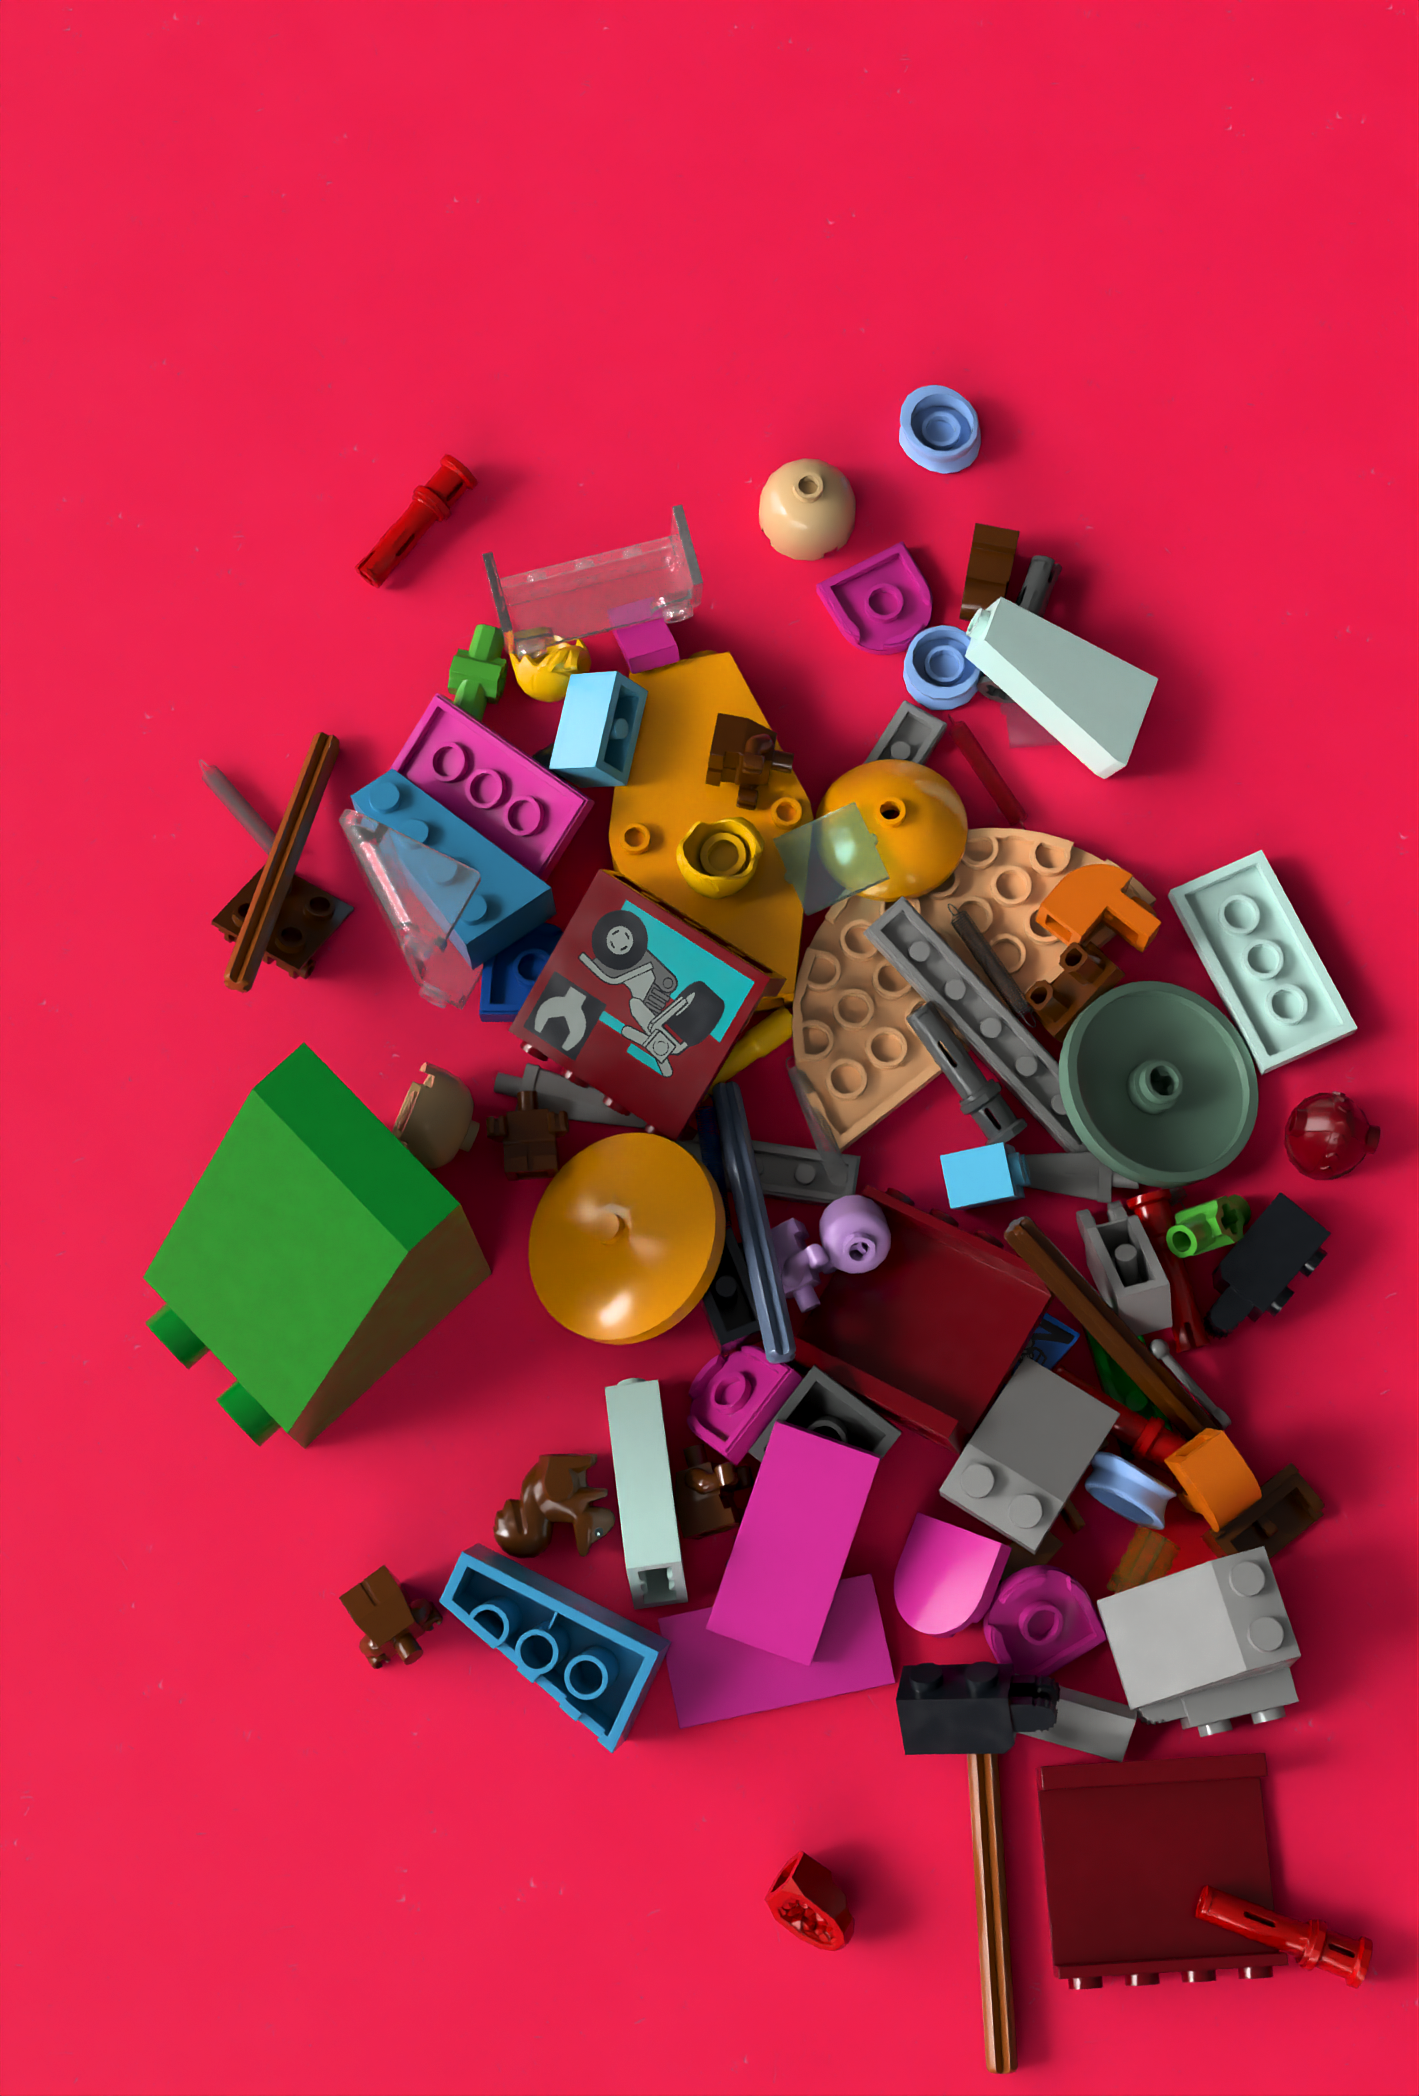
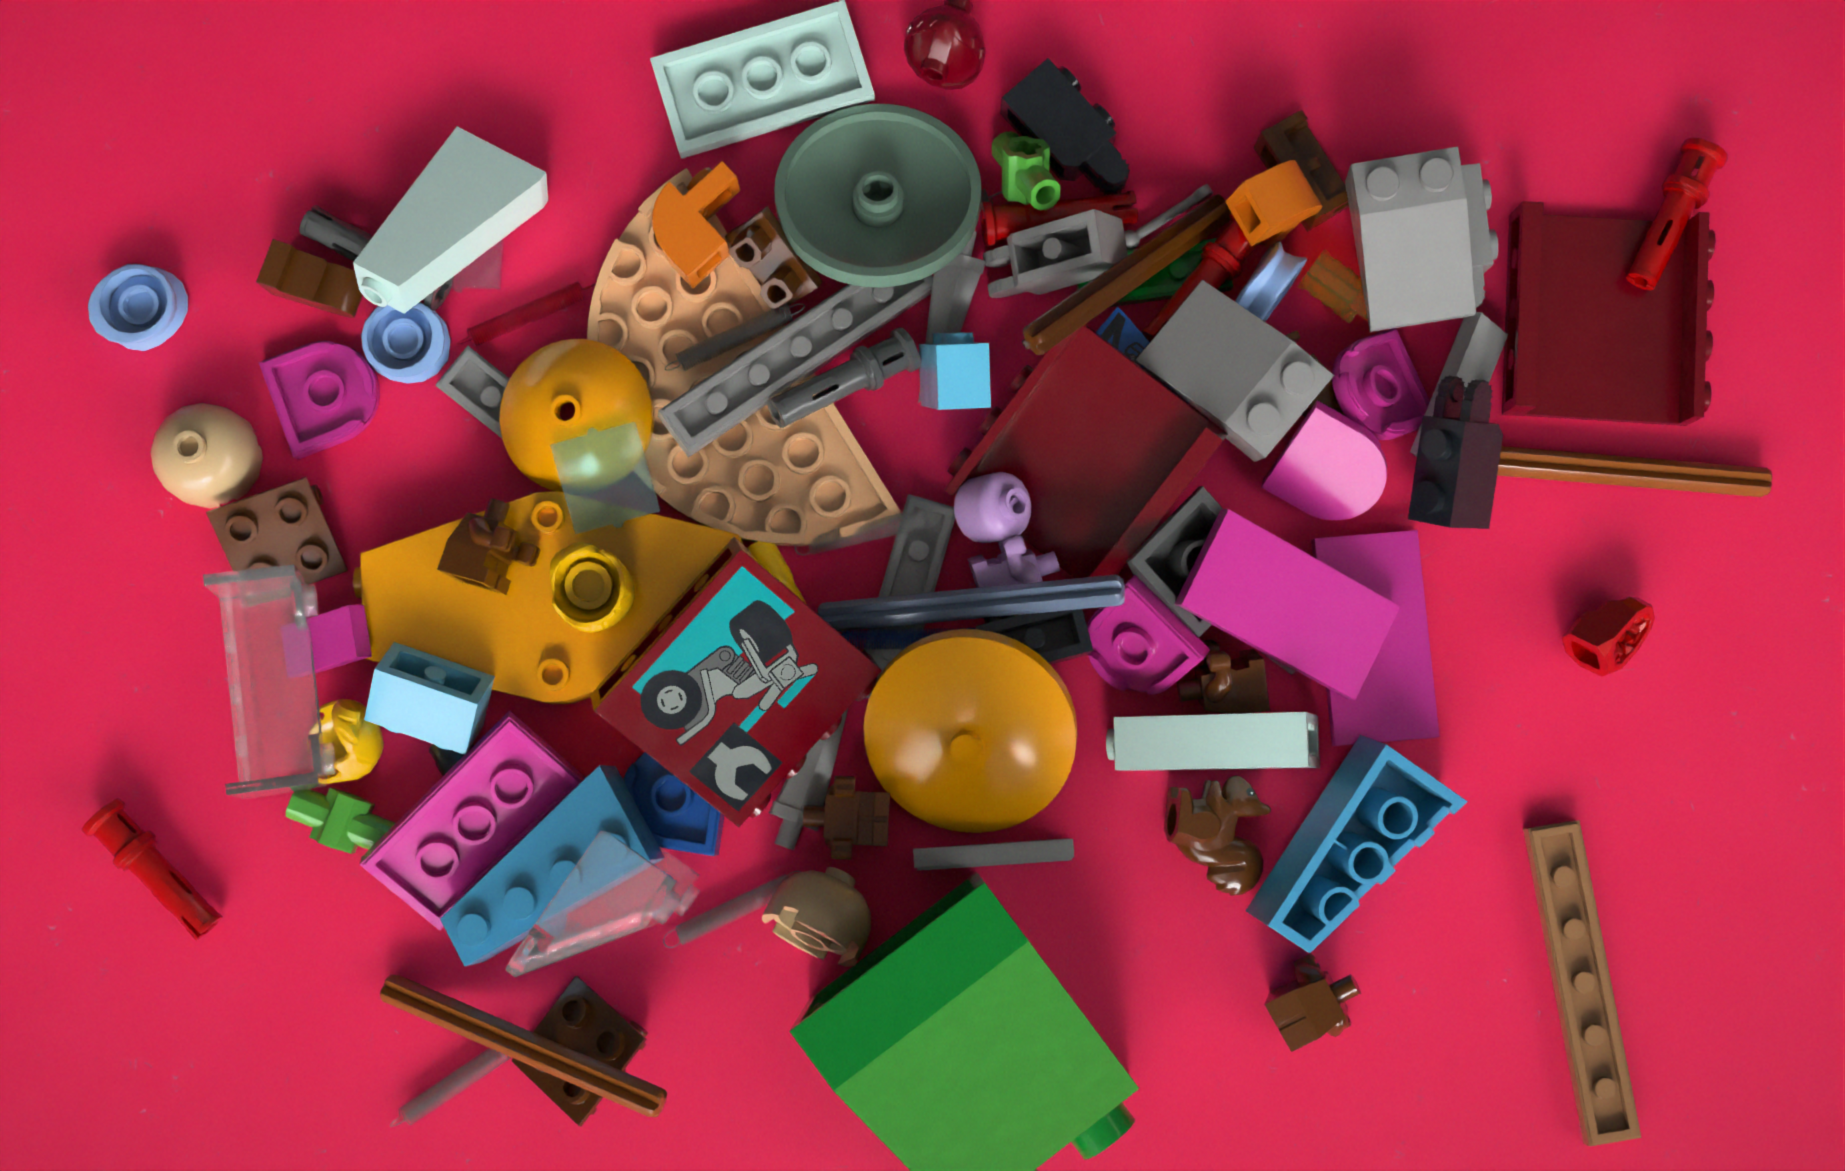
camera: 85 degrees left, 10 degrees up
none -> reddish brown hinge [206,477,348,606]
none -> piece [663,871,801,948]
none -> light grey tile [913,838,1074,871]
none -> medium nougat tile [1523,820,1642,1146]

